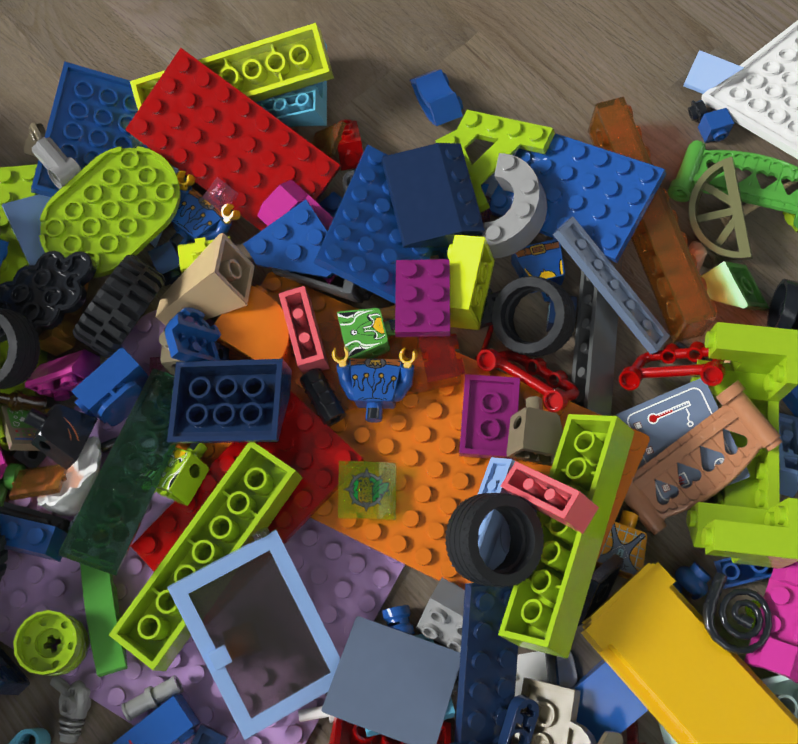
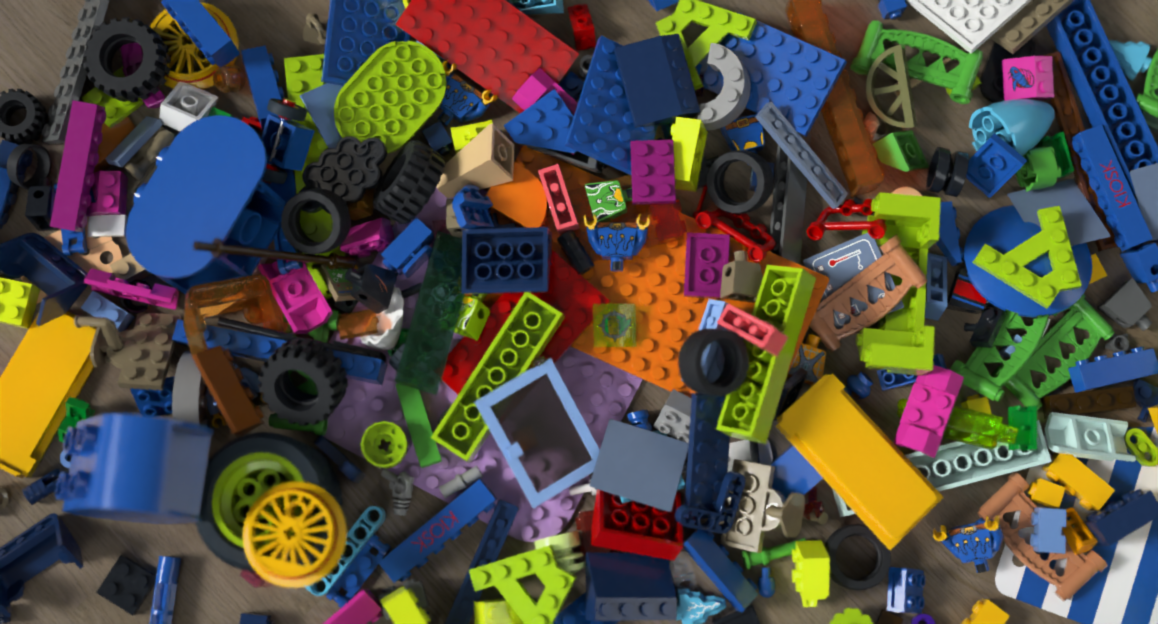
camera: 10 degrees left, 10 degrees up
light grey piece [32,137,81,189] -> none
clear pink tile [203,177,239,211] -> none
clear orange piece [311,121,346,157] -> none
black piece [703,572,772,654] -> none

